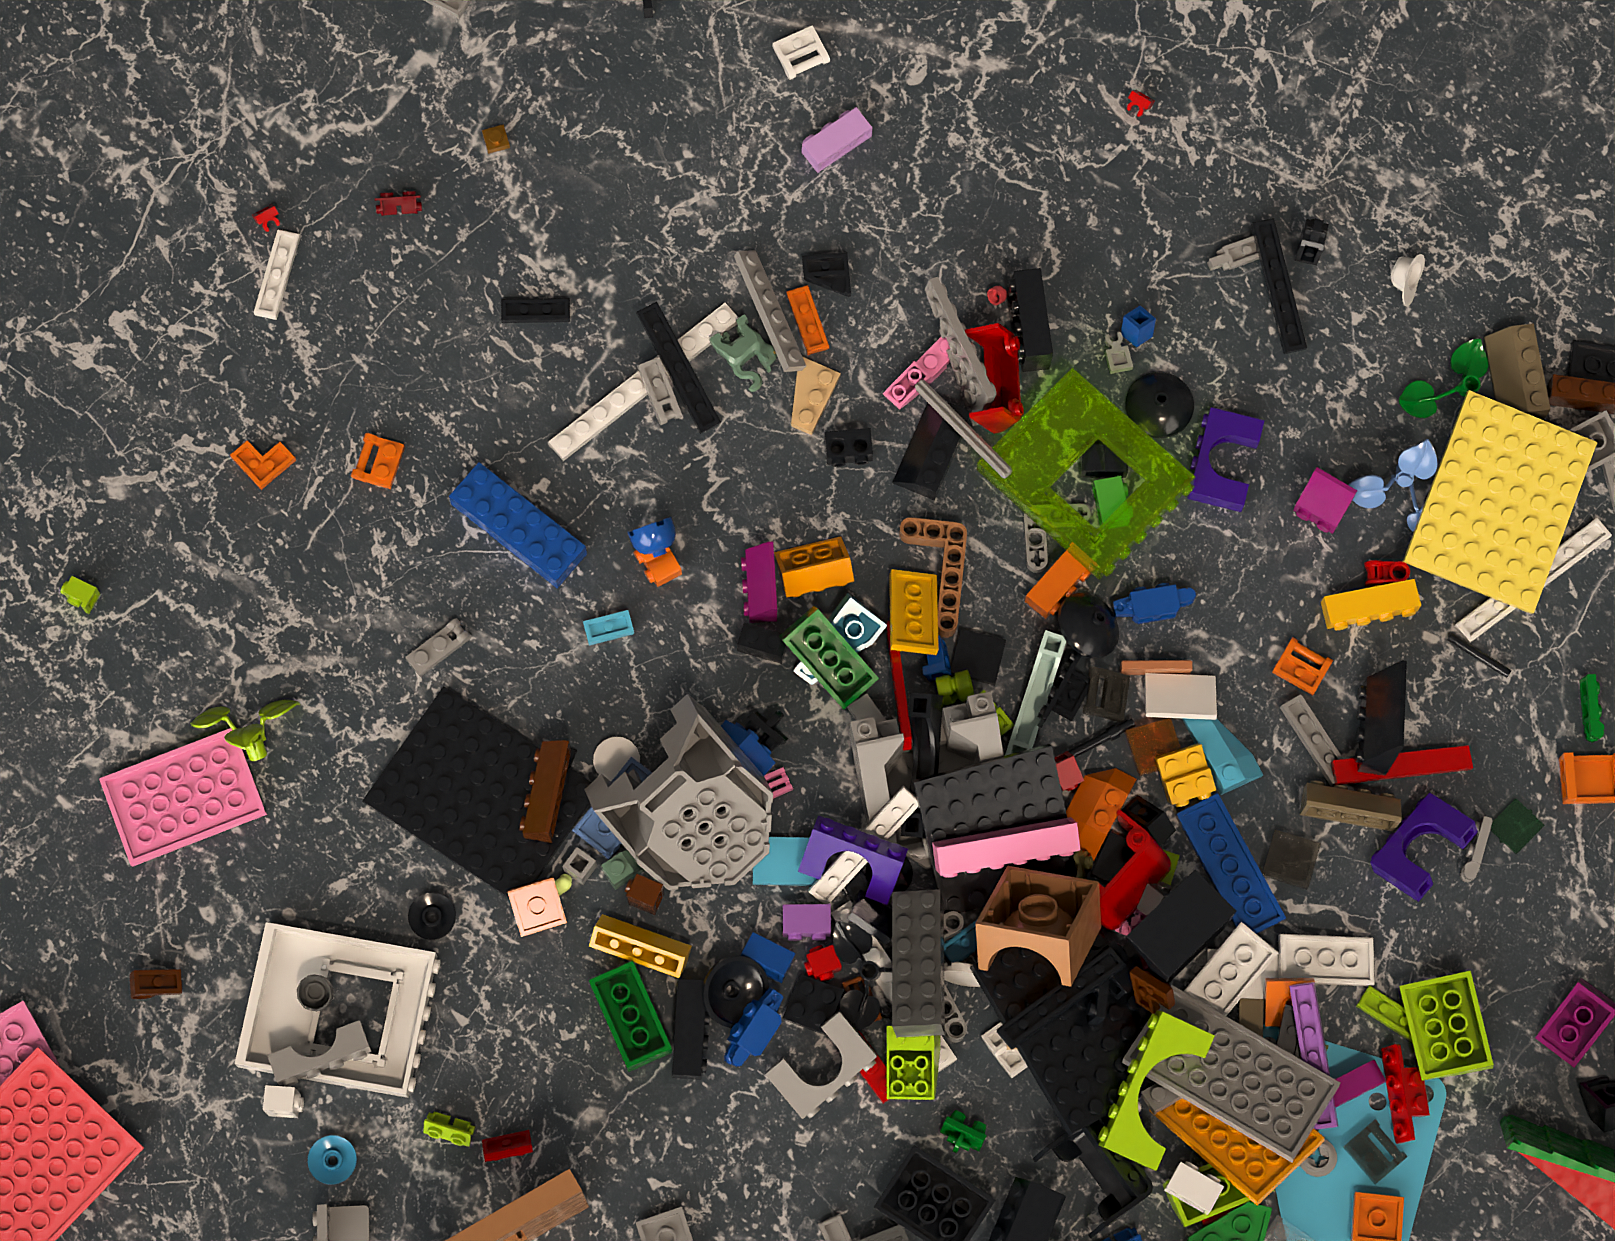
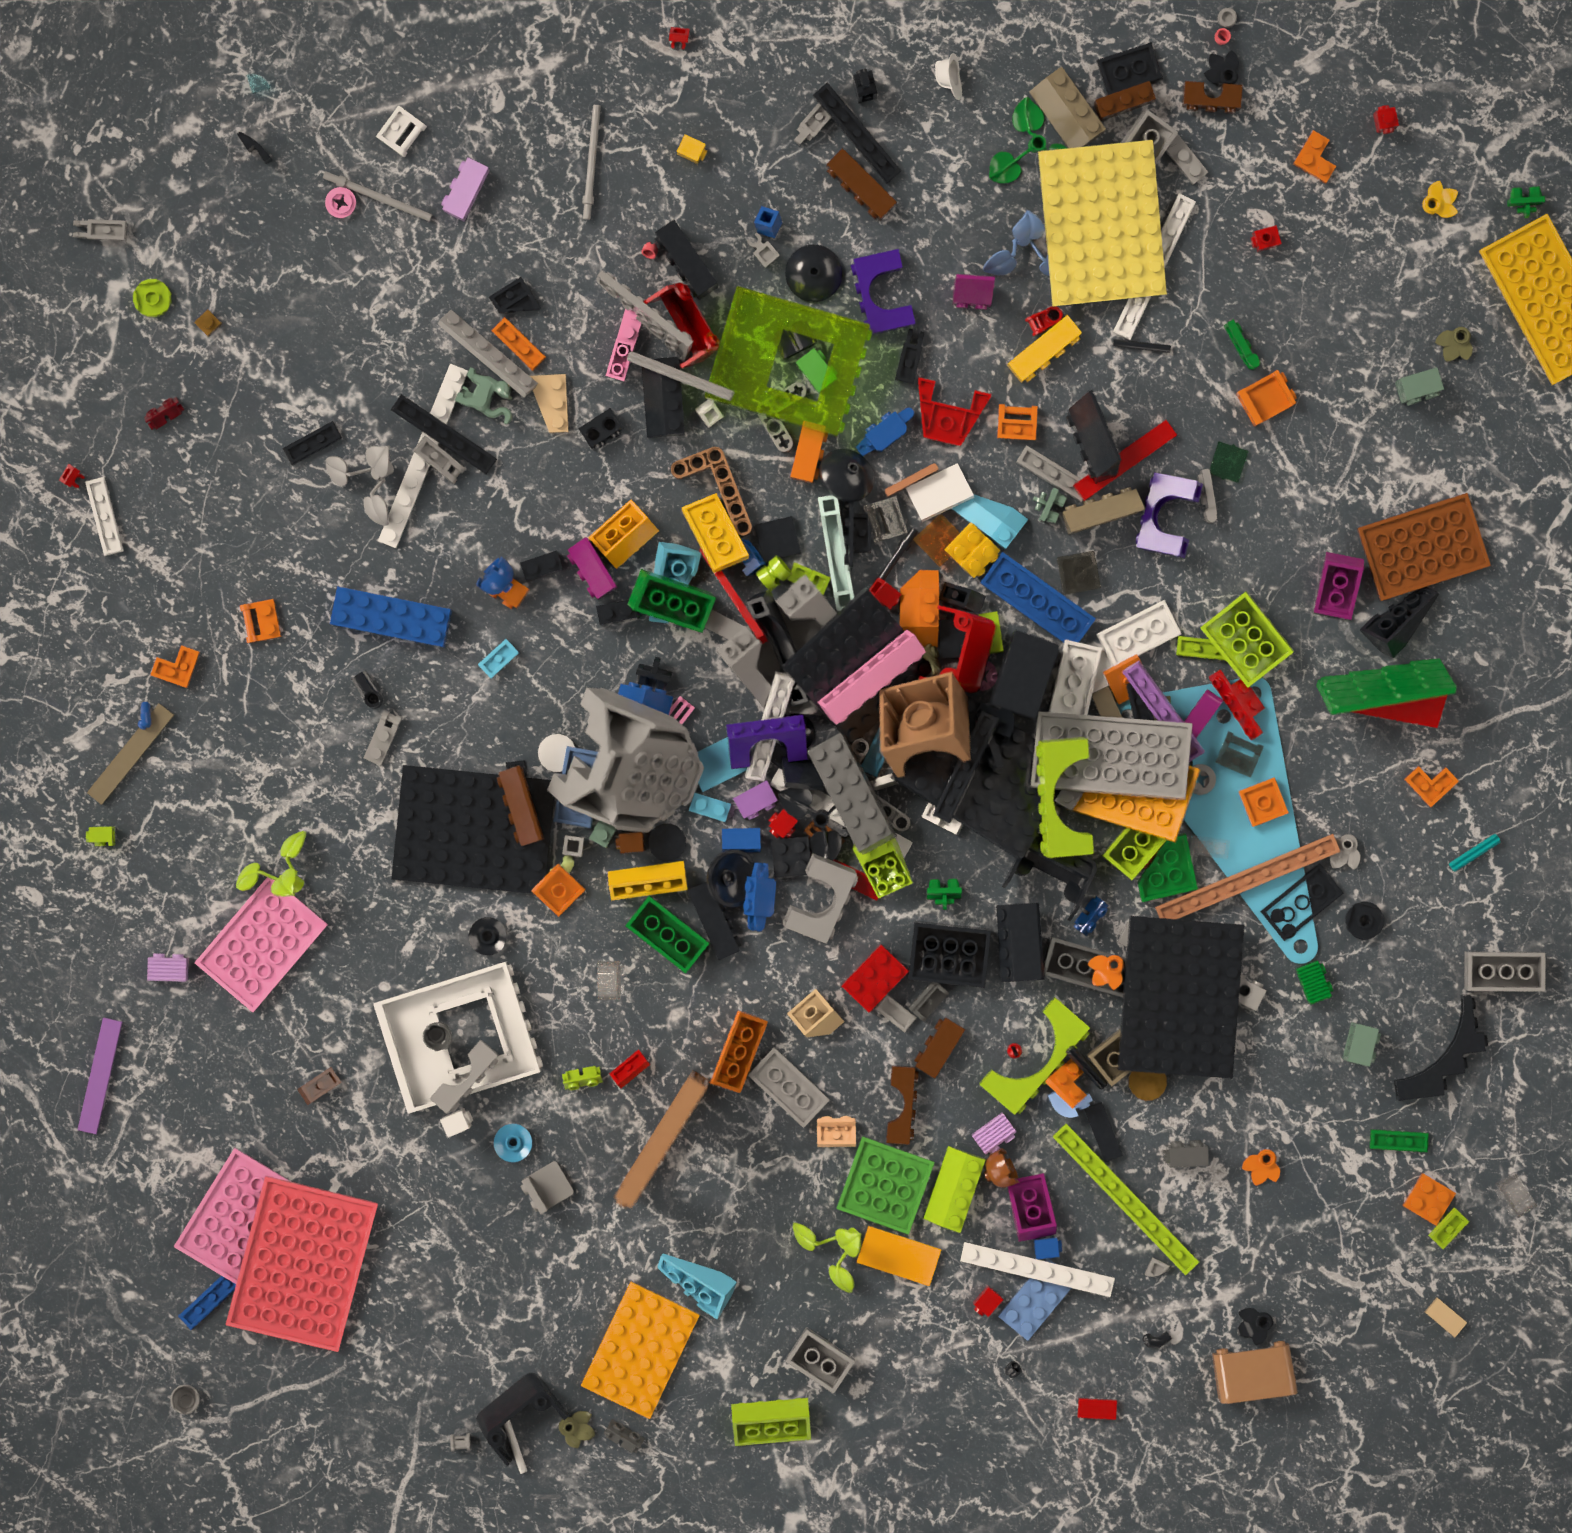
camera: 25 degrees left, 15 degrees up
reddish brown plate [1130,966,1175,1014] -> none
dark grey brick [1137,882,1172,916] -> none
white brick [1164,1161,1224,1215] -> none
none -> dark tan tile [87,703,175,805]
none -> lime tile [133,279,172,317]
none -> blue arm [138,702,152,730]
none -> lavender brick [147,953,189,982]
none -> light grey bar [323,171,432,222]
none -> bright pink gear [325,187,356,218]
none -> light grey plant [325,446,394,526]
none -> black piece [351,671,383,709]
none -> black brick [520,550,564,582]
none -> light grey bar [582,105,601,220]
none -> clear brick [597,961,625,1000]
none -> black tile [648,823,686,861]
none -> yellow brick [677,135,708,164]
none -> medium azure plate [689,793,731,822]
none -> white slope [695,398,724,428]
none -> orange slope [710,1011,768,1093]
none -> tan slope [787,989,844,1037]
none -> reddish brown brick [826,148,897,221]
none -> red brick [841,944,909,1012]
none -> black hinge [895,328,925,385]
none -> red wing [918,377,992,447]
none -> sand green hips [1033,488,1067,523]

